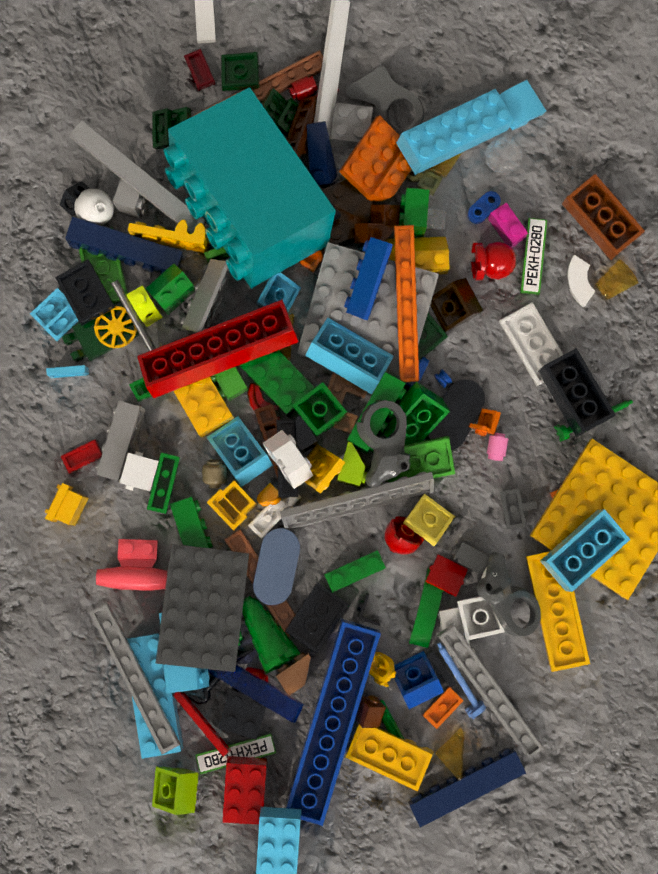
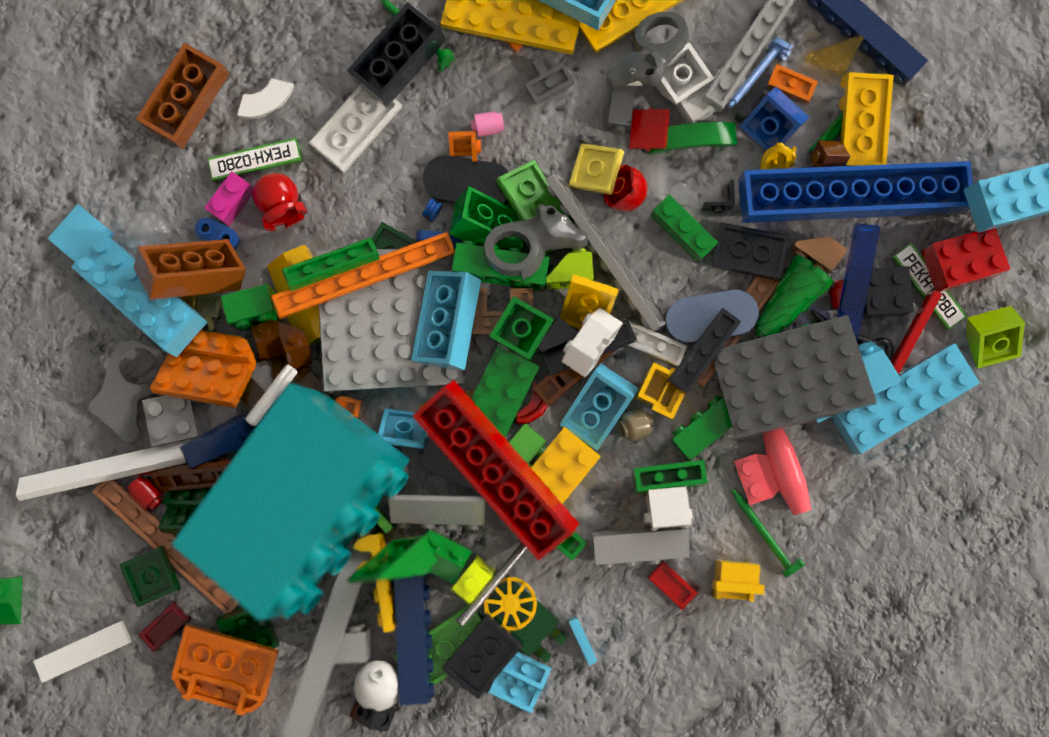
camera: 115 degrees left, 0 degrees up
light grey tile [90,602,180,754] -> none
light orange tile [257,483,281,506] -> none
blue slope [344,237,393,321] -> none
dark brown slope [430,278,484,332] -> none
clear yellow piece [595,259,639,300] -> none
none -> dark orange brick [134,239,246,300]
none -> orange plate [172,624,279,715]
none -> white axle [246,365,297,427]
none -> green tile [281,237,380,292]
none -> green slope [347,536,438,584]
none -> black tile [667,308,741,395]
none -> green piece [731,489,805,578]

